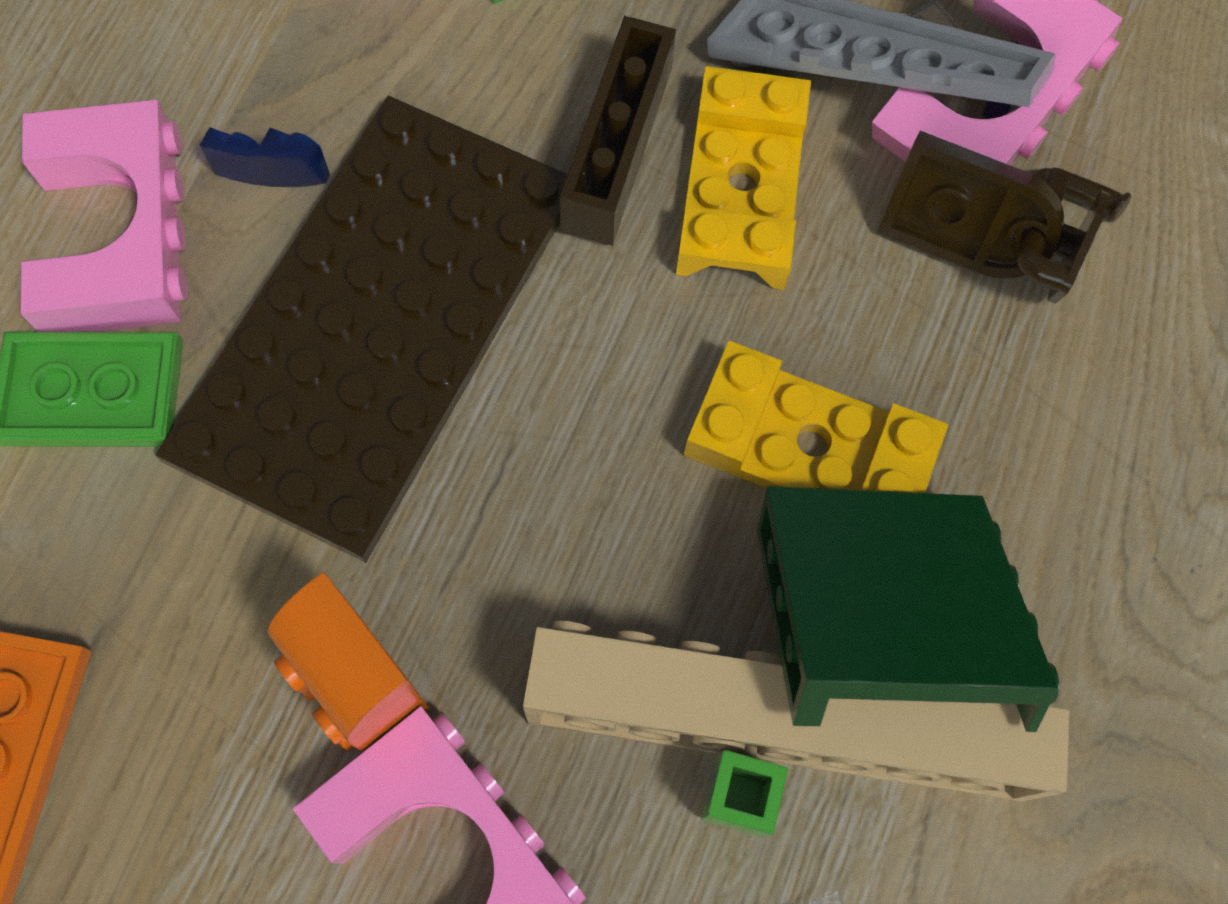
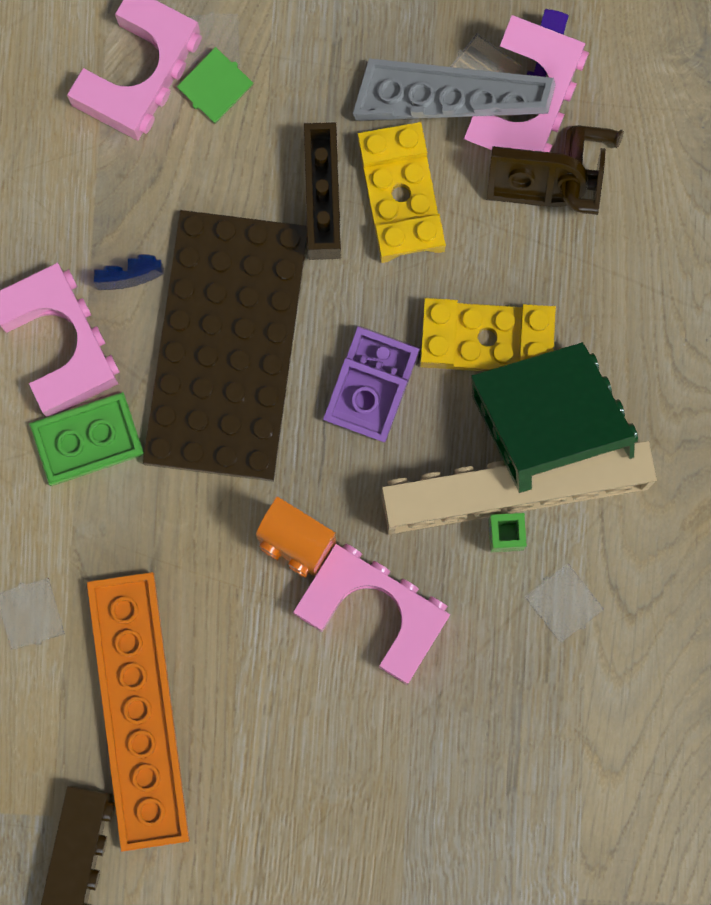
camera: 15 degrees left, 10 degrees up
none -> medium lavender slope [323,326,421,442]

